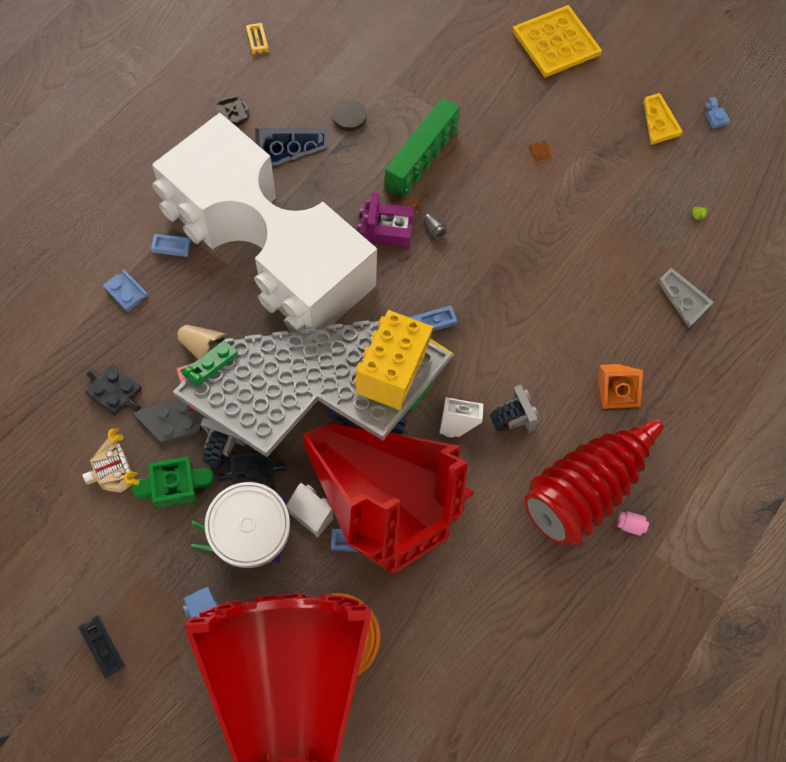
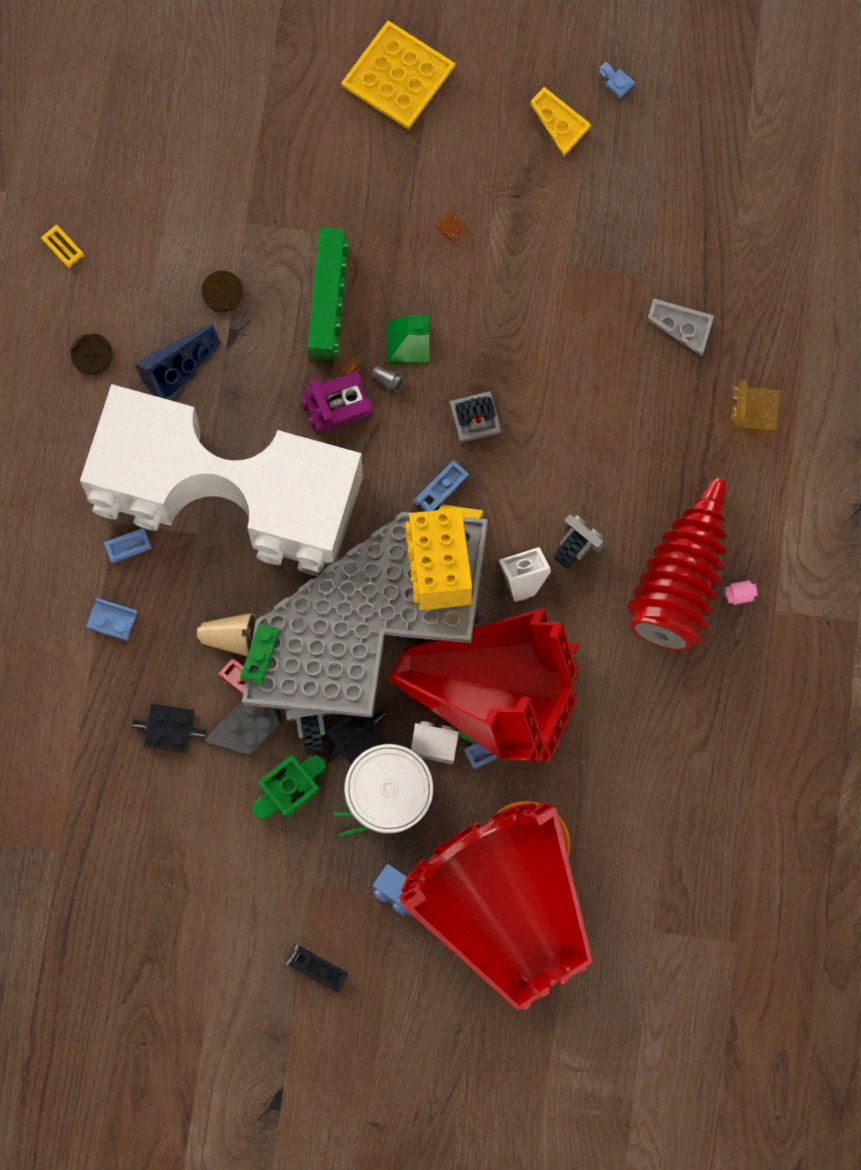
camera: 25 degrees left, 10 degrees up
torso [83,428,139,493] -> none
orange slope [598,364,643,409] -> none
lime hinge [692,207,707,220] -> none
none -> green slope [387,315,429,364]
none -> plate [450,391,501,443]
none -> clear yellow bracket [731,380,779,431]

